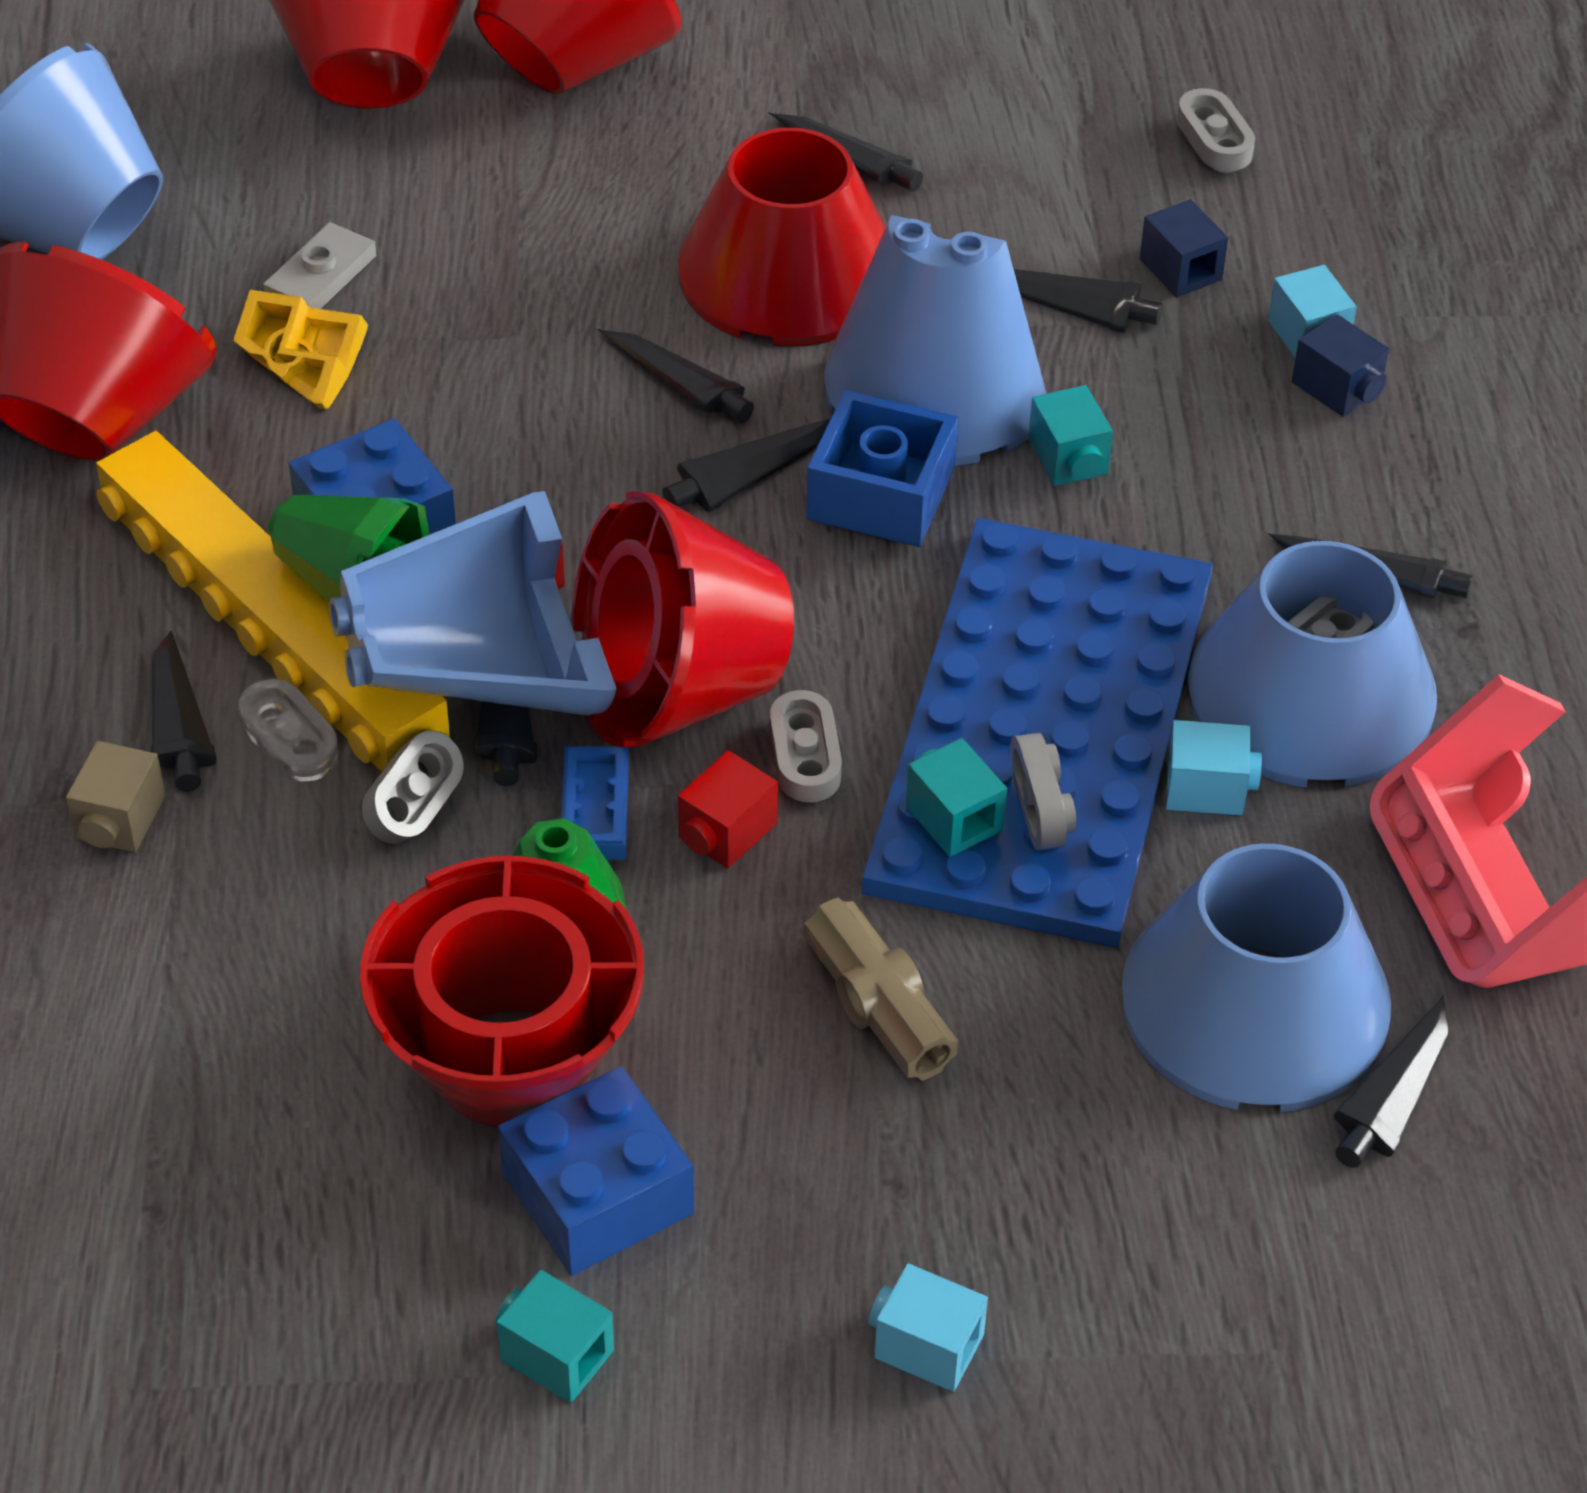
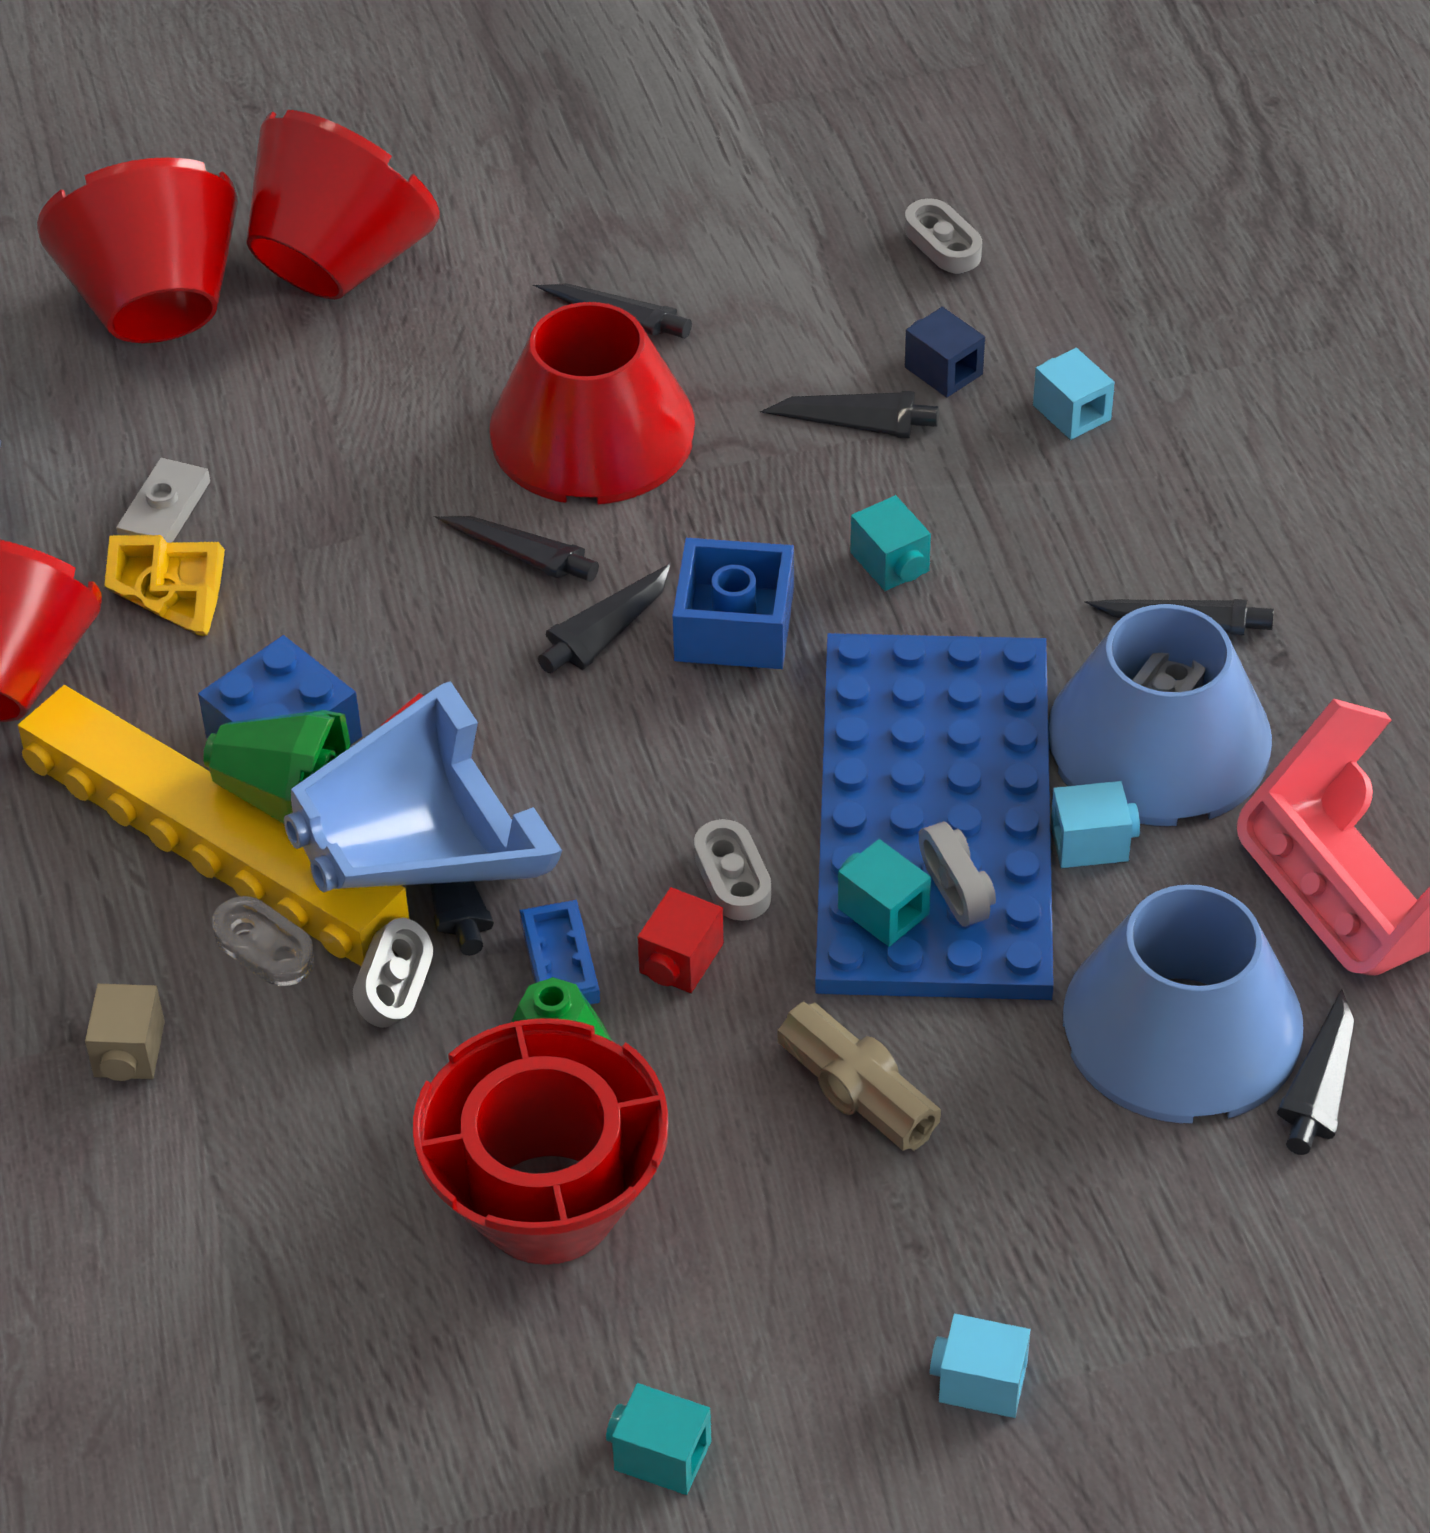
camera: 10 degrees left, 0 degrees up
black bar [150,631,217,792] -> none
blue brick [498,1066,694,1276] -> none
red cone [571,491,794,747] -> none
medium blue cone [824,215,1047,466] -> none
dark blue brick [1292,314,1389,417] -> none

